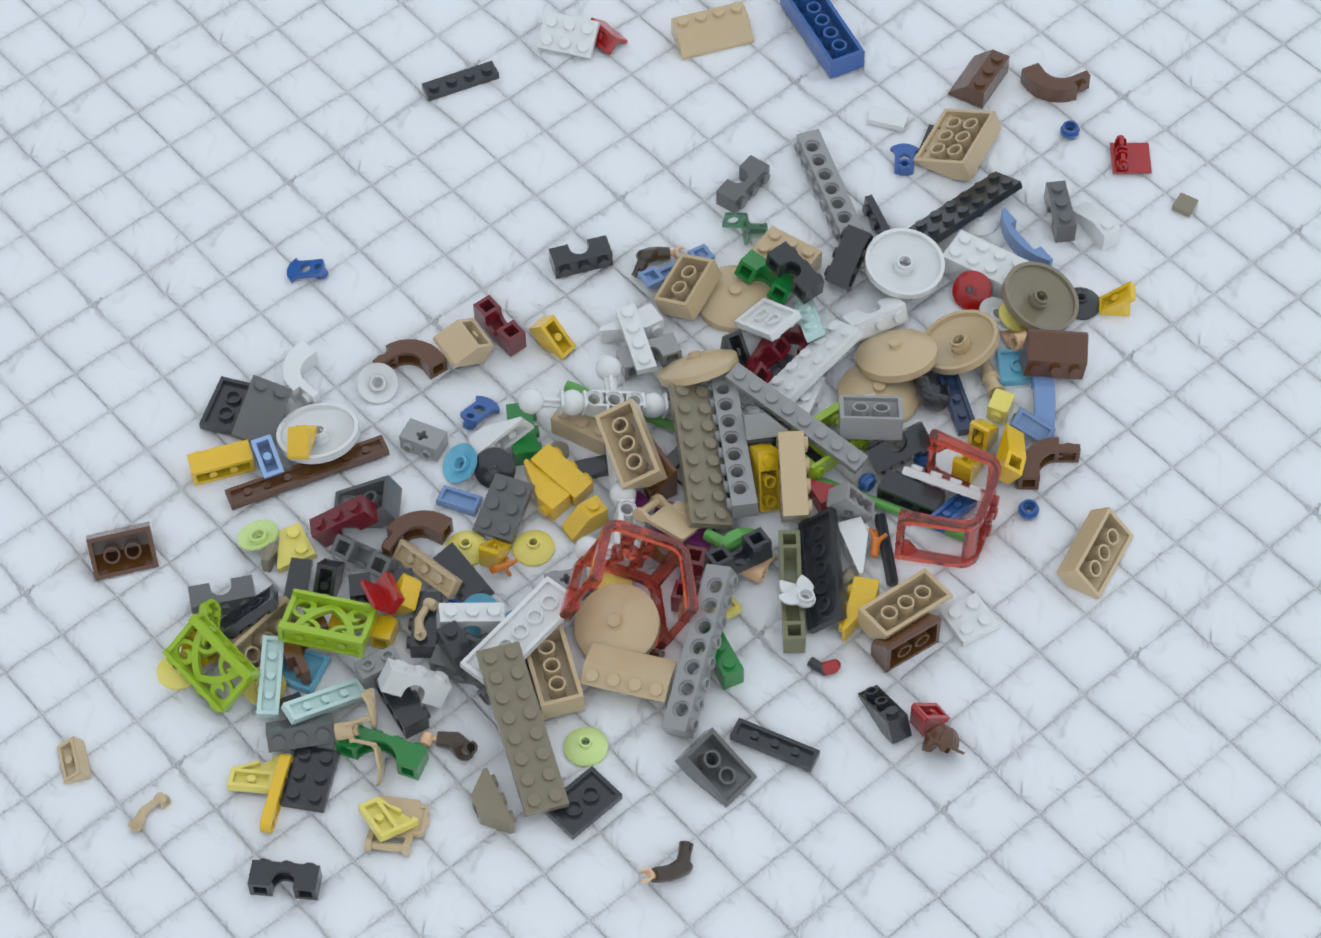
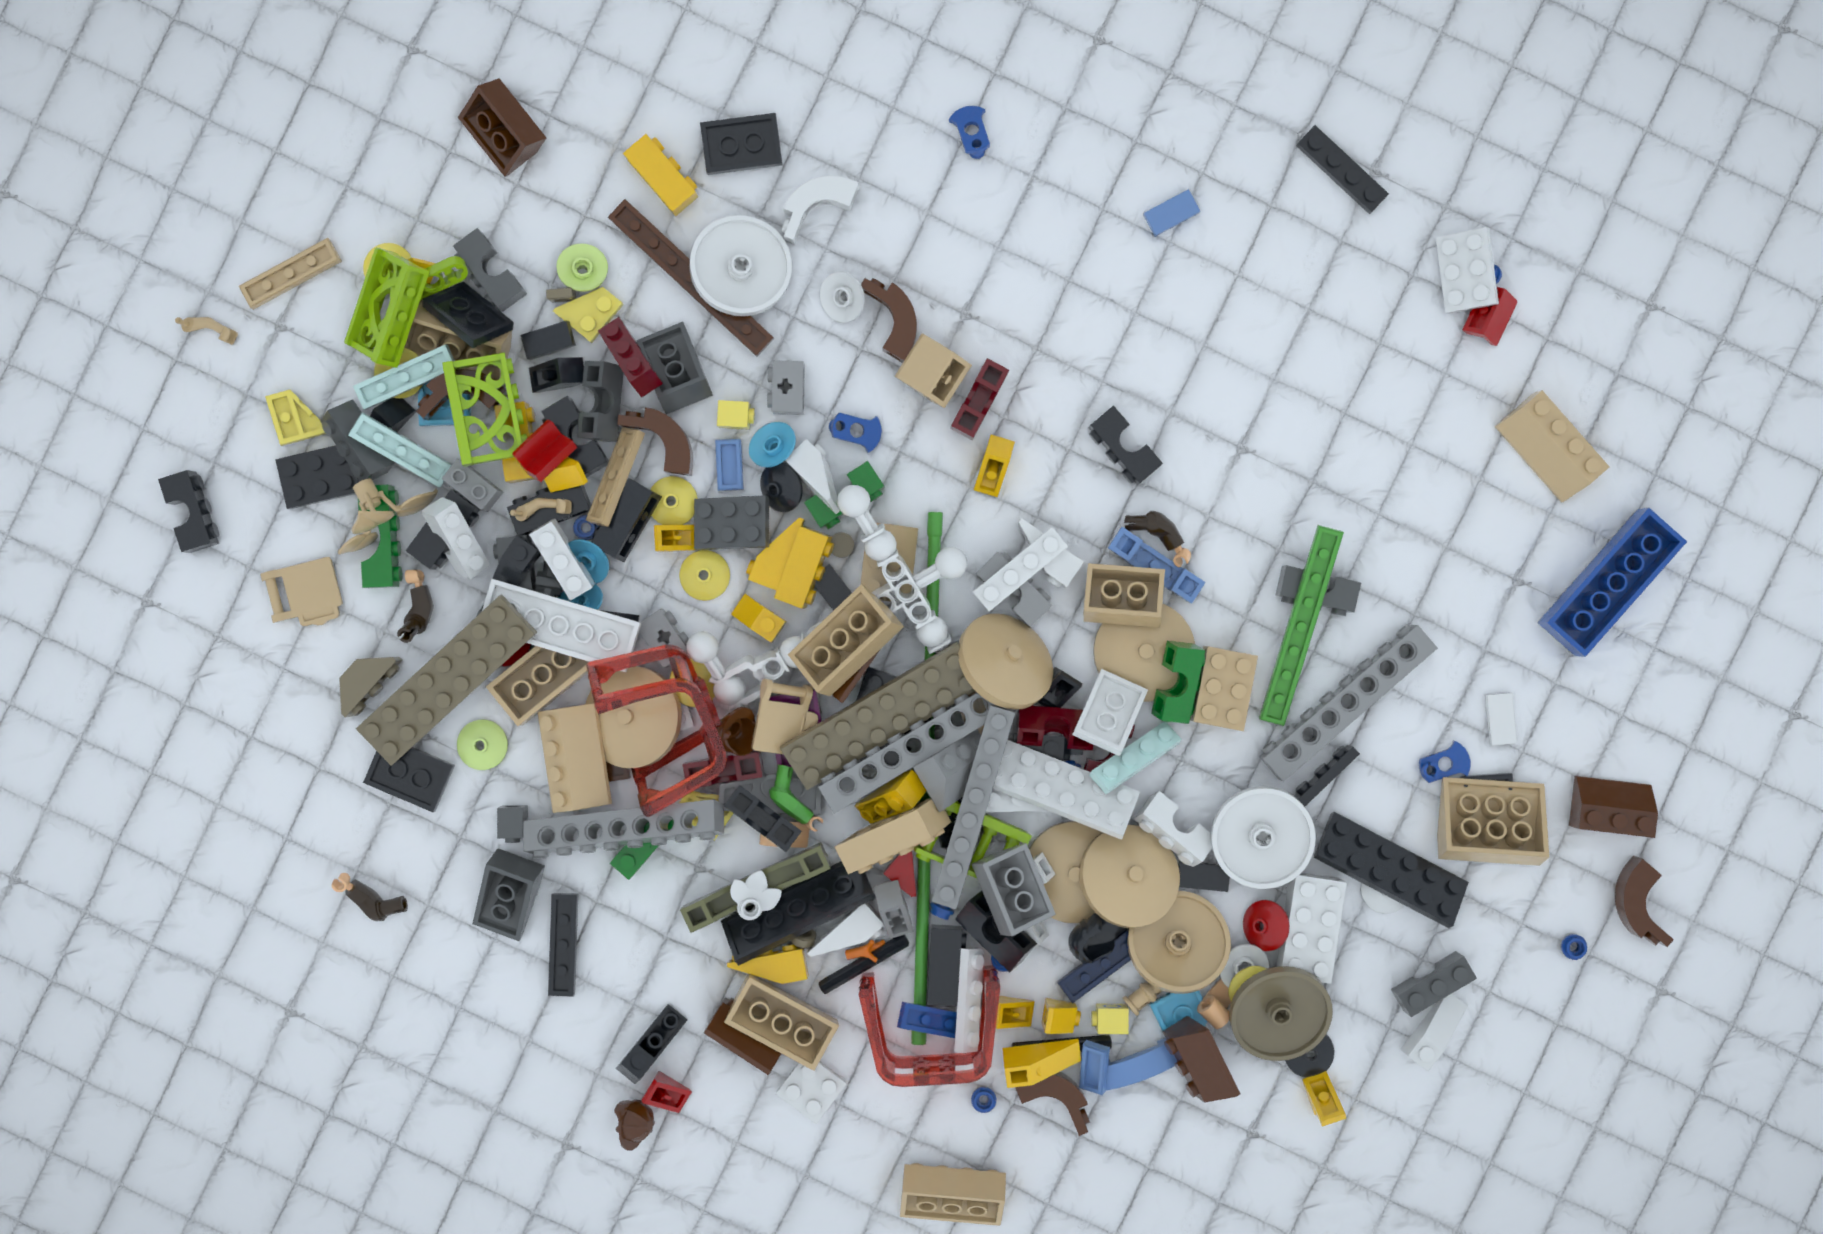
camera: 65 degrees right, 35 degrees up
tan slope [57,736,92,785] -> none
dark grey slope [231,375,292,444] -> none
light blue slope [251,434,284,479] -> none
yellow beam [259,753,294,834] -> none
yellow slope [287,425,317,460] -> none
light yellow wing [358,797,419,843] -> none
orange bar [489,557,518,577] -> none
clear green bracket [722,212,768,245] -> none
black arch [765,241,825,304] -> none
arm [807,657,841,676] -> none
black brick [824,224,873,291] -> none
medium blue slope [1000,208,1053,266] -> none
red hinge [1110,135,1152,173] -> none
dark tan tile [1171,192,1199,217] -> none
none -> tan tile [239,238,342,310]
none -> dark grey brick [497,805,528,843]
none -> light yellow brick [717,400,755,430]
none -> medium blue tile [1143,189,1201,237]
none -> black tile [1179,861,1230,892]
none -> bright green tile [1259,525,1344,726]

